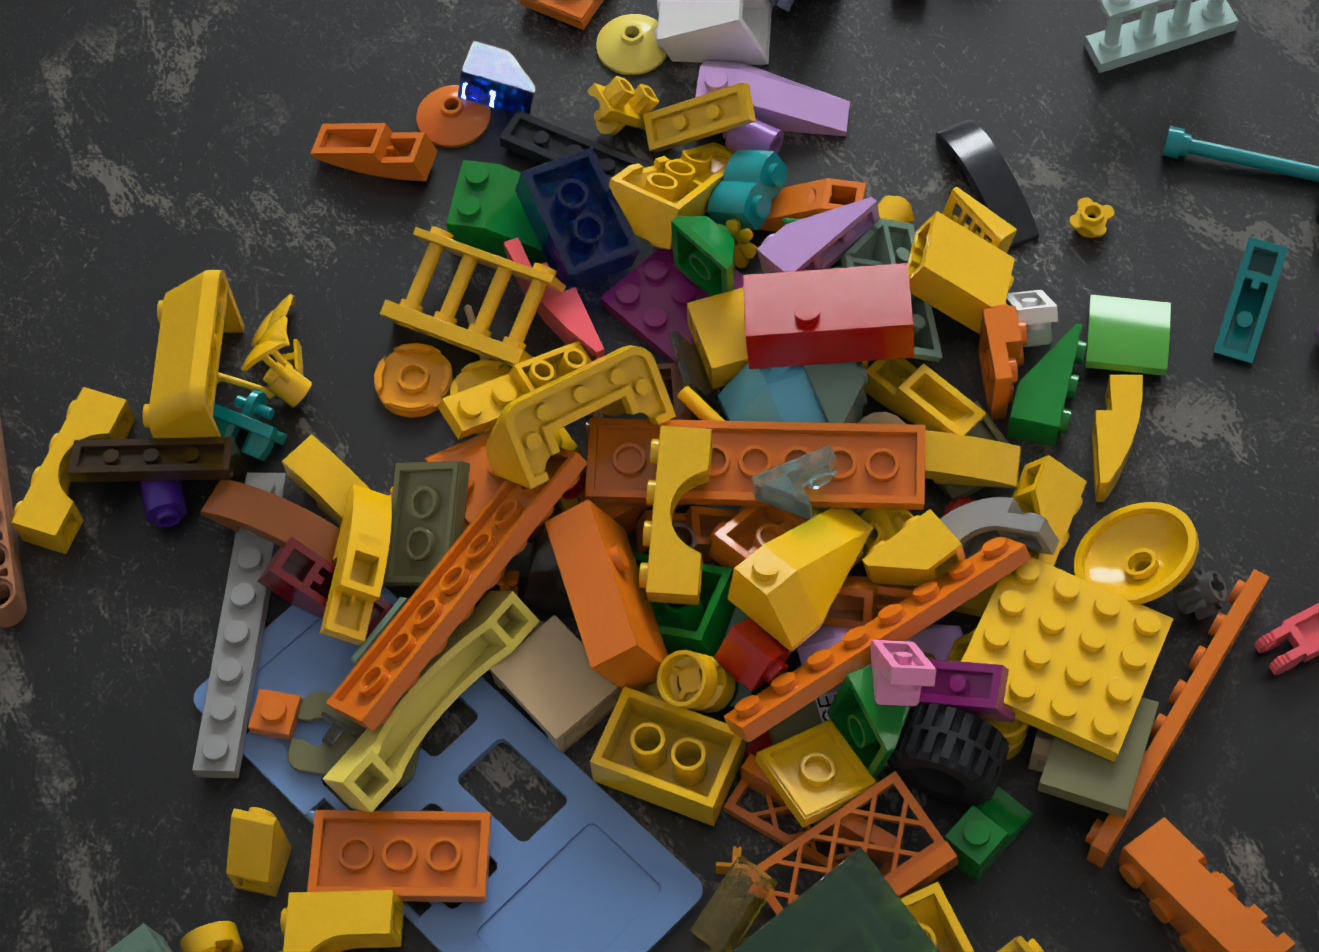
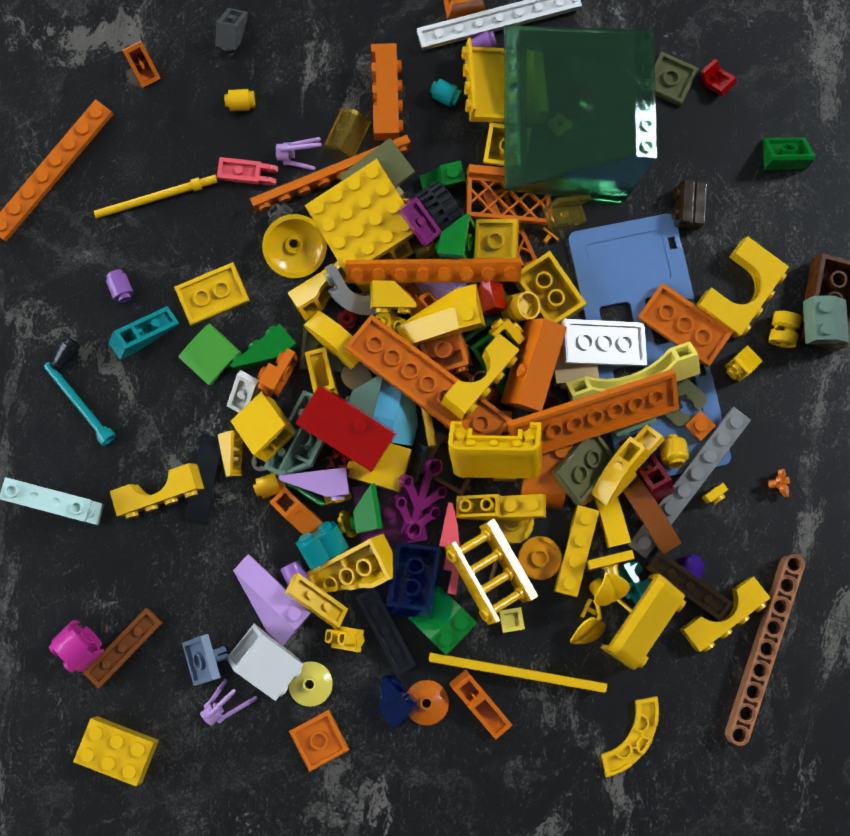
camera: 150 degrees left, 20 degrees up
clear light blue slope [751,445,837,519] -> none
bright pink slope [870,640,937,706] -> none
yellow plate [1069,197,1114,238] -> none
yellow slope [1091,375,1143,502] -> none
none -> yellow arch [110,463,204,519]
none -> yellow tile [174,262,250,327]
none -> lavender plant [276,137,322,170]
none -> clear yellow panel [324,108,371,157]
none -> magenta plant [392,457,447,540]
none -> yellow tile [429,652,607,693]
none -> yellow bracket [488,318,525,345]
none -> light yellow plate [499,607,525,633]
none -> yellow arch [553,505,599,597]
none -> white tile [562,319,647,366]
none -> yellow tile [585,550,635,576]
none -> yellow tile [601,696,659,777]
none -> yellow head [658,434,689,468]
none -> yellow plate [701,483,728,504]
none -> orange plant [768,469,790,497]

